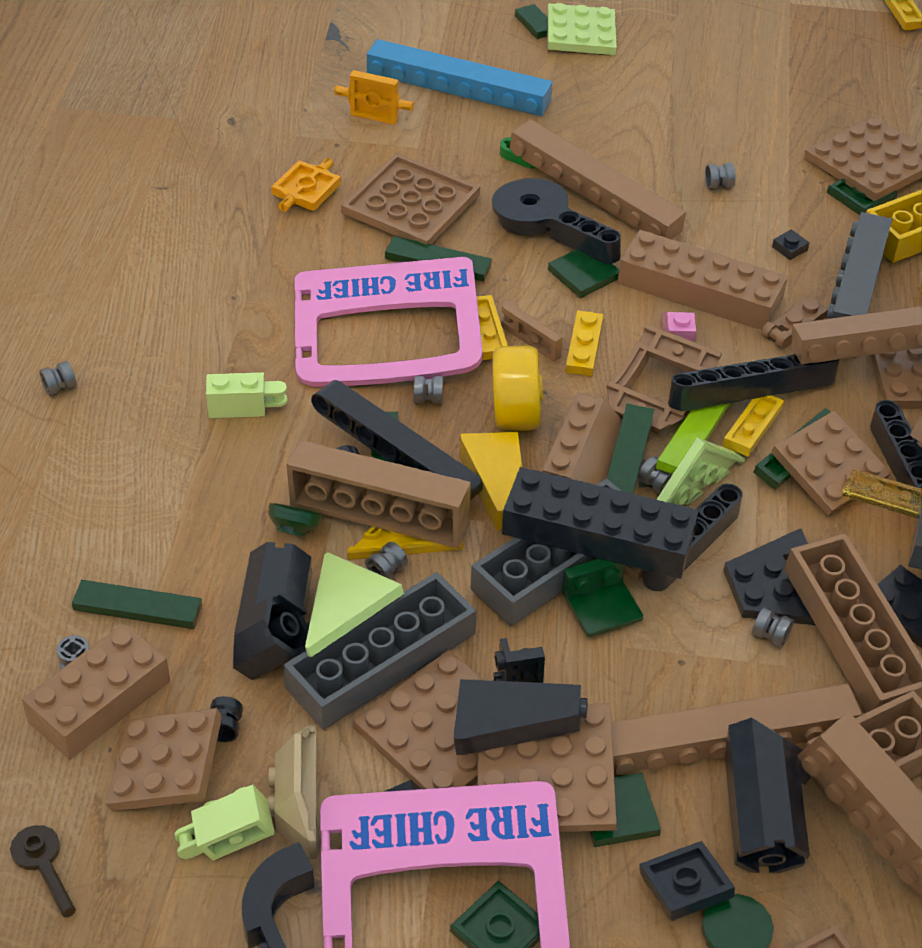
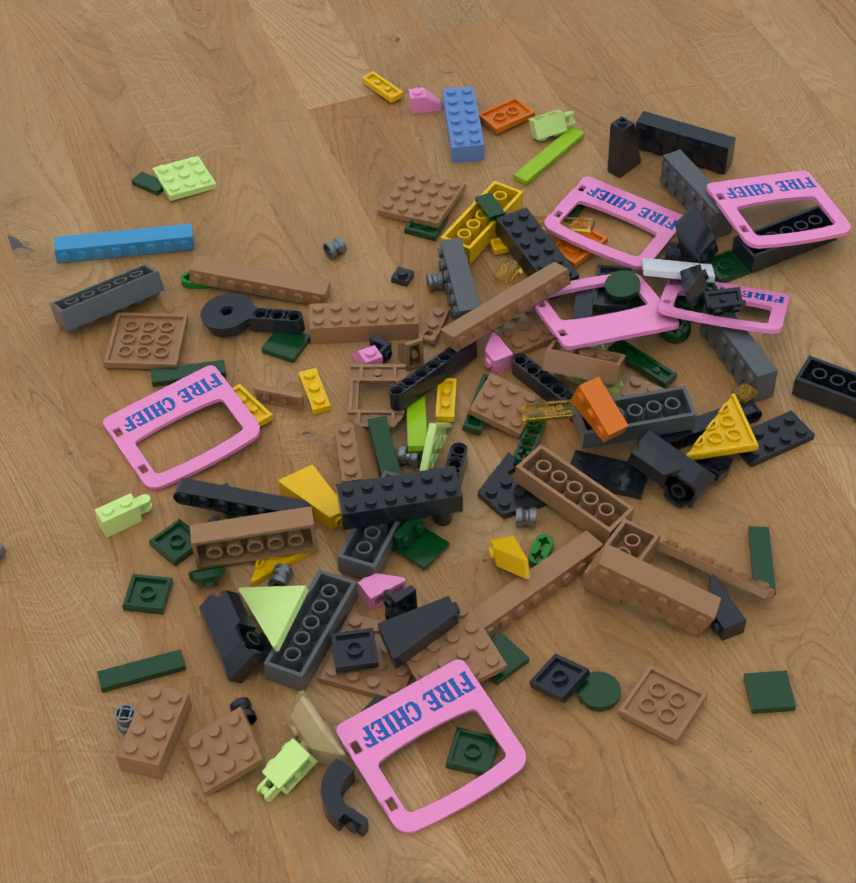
camera: 25 degrees left, 0 degrees up
dark brown piece [10,825,76,917] -> none
light orange plate [271,157,341,212] -> none
light orange plate [334,70,414,125] -> none
flat silver wheel [414,376,443,404] -> none
yellow wheel [493,345,543,432] -> none
black brick [725,717,810,873] -> none
none -> dark grey brick [50,264,165,331]
none -> dark green tile [122,574,173,615]
none -> dark green tile [149,519,193,567]
none -> black plate [331,628,379,673]
none -> bright pink slope [358,573,406,611]
none -> black bracket [369,334,392,364]
none -> medium nougat slope [398,338,424,372]
none -> flat silver wheel [426,272,444,291]
none -> bright pink slope [484,332,513,374]
none -> yellow slope [488,535,530,579]
none -> dark green beam [514,414,547,466]
none -> green beam [528,534,553,568]

